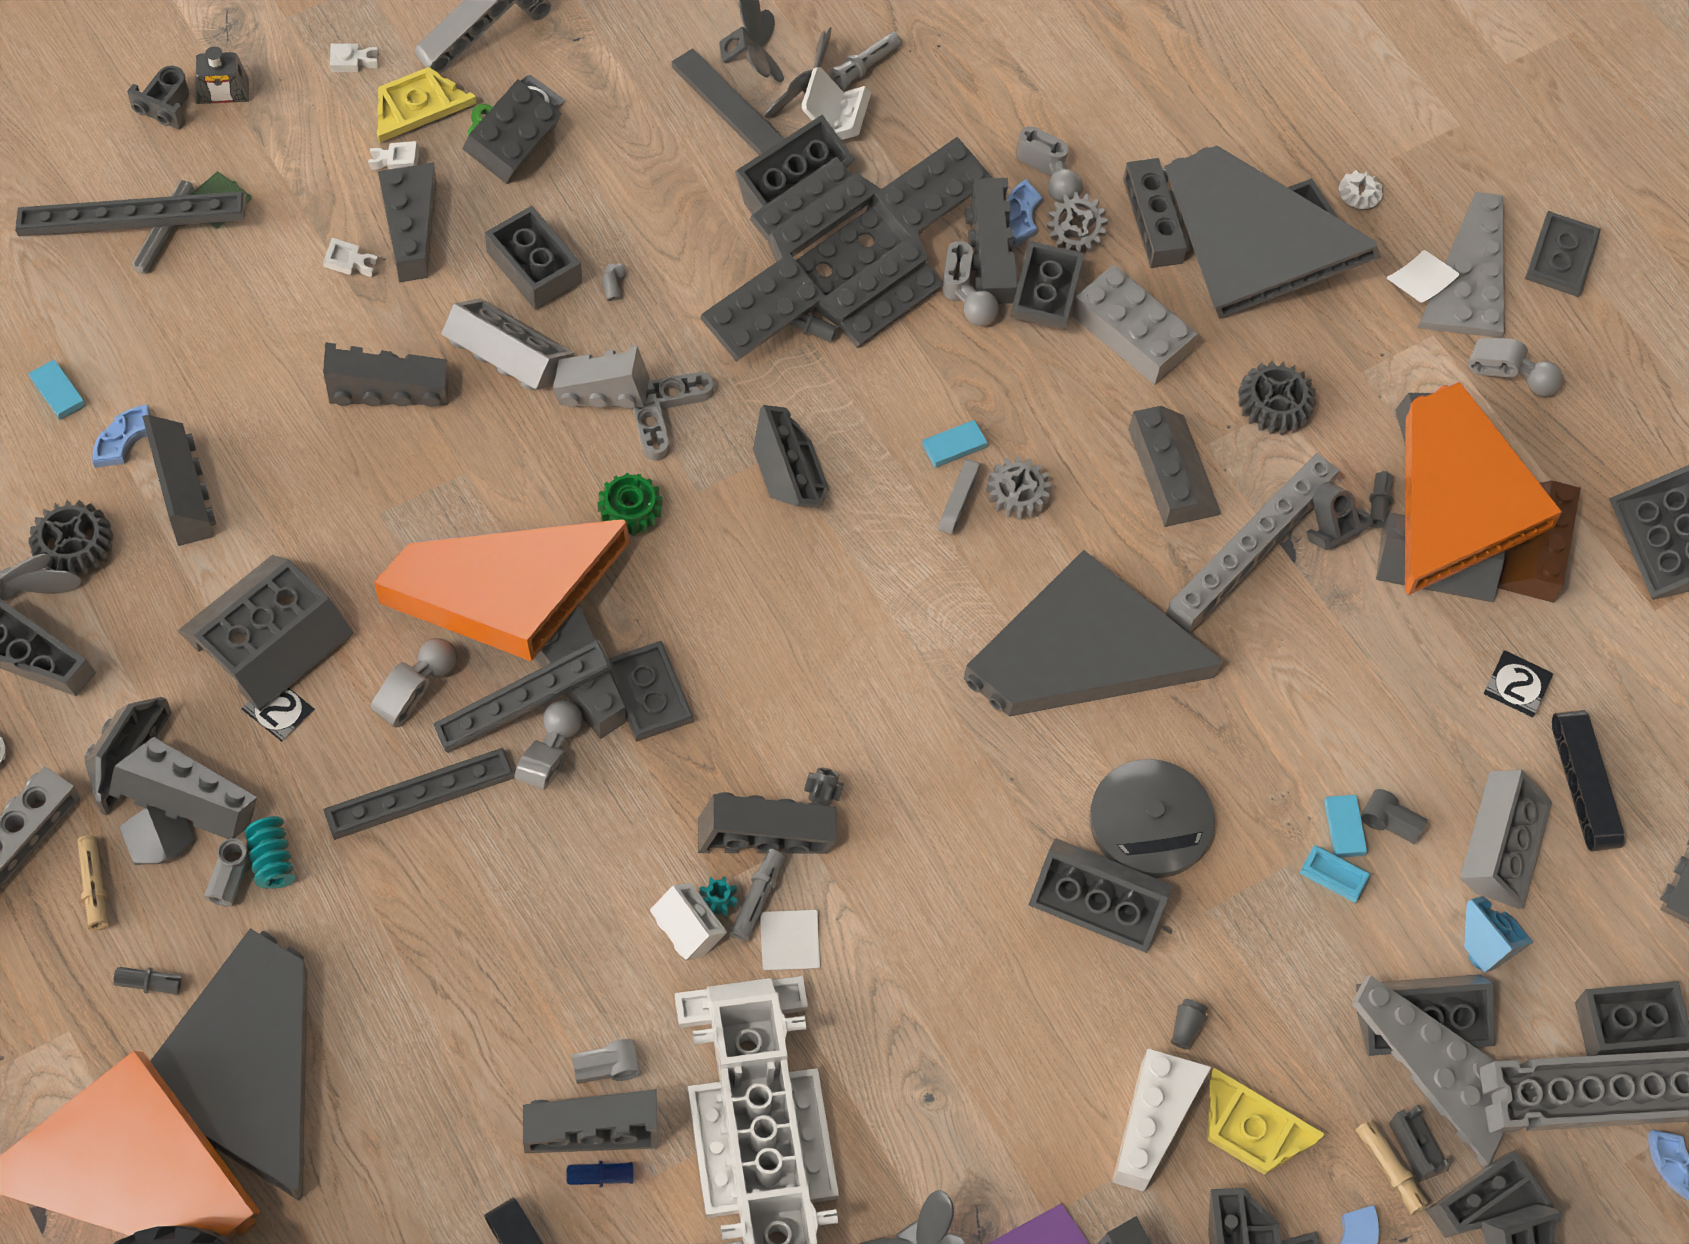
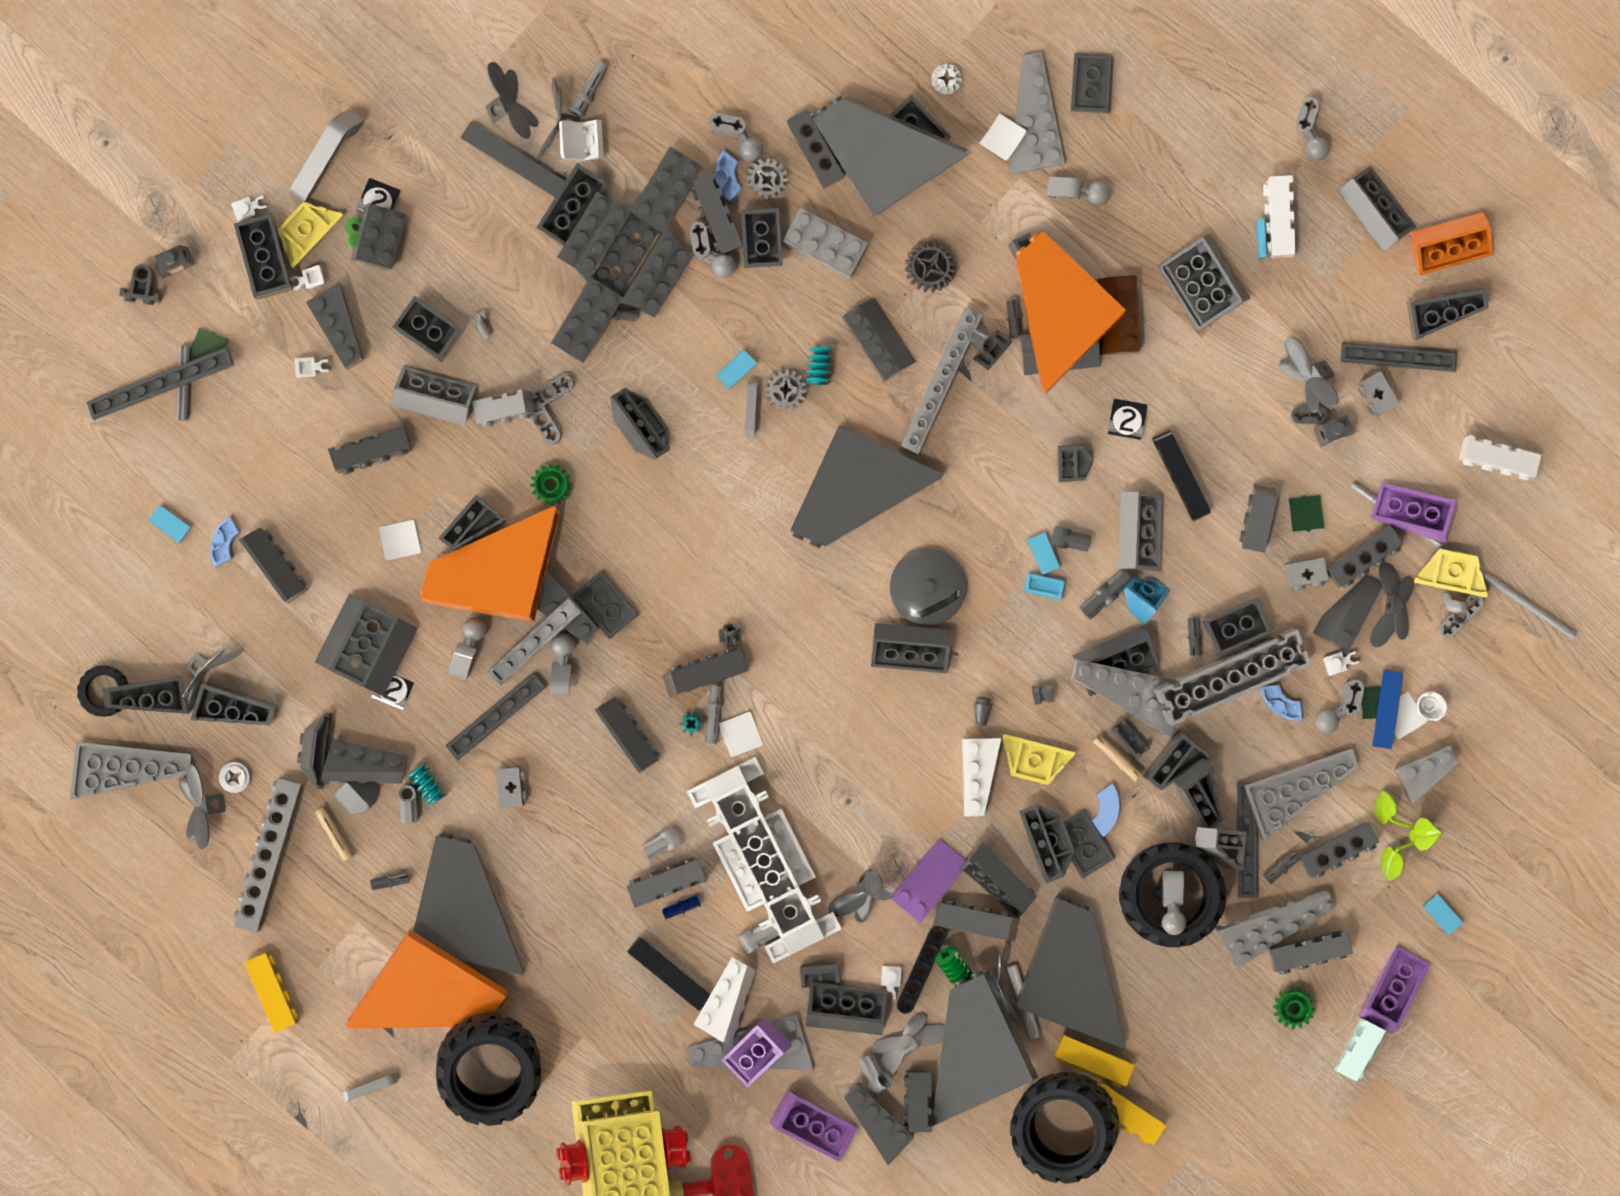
camera: 10 degrees left, 25 degrees up
dark grey gear [28,500,113,575] -> none
white brick [650,883,727,960] -> none
none -> dark grey brick [234,214,293,300]
none -> white sticker [378,520,421,561]
none -> dark grey wedge [439,495,506,551]
none -> light grey brick [496,767,527,808]
none -> dark grey slope [595,697,660,773]
none -> teal piece [806,345,834,386]
none -> dark grey wheel [1032,683,1054,705]
none -> dark grey slope [1057,444,1092,482]
none -> dark grey piece [1079,569,1131,620]
none -> dark grey axle [1187,617,1202,656]

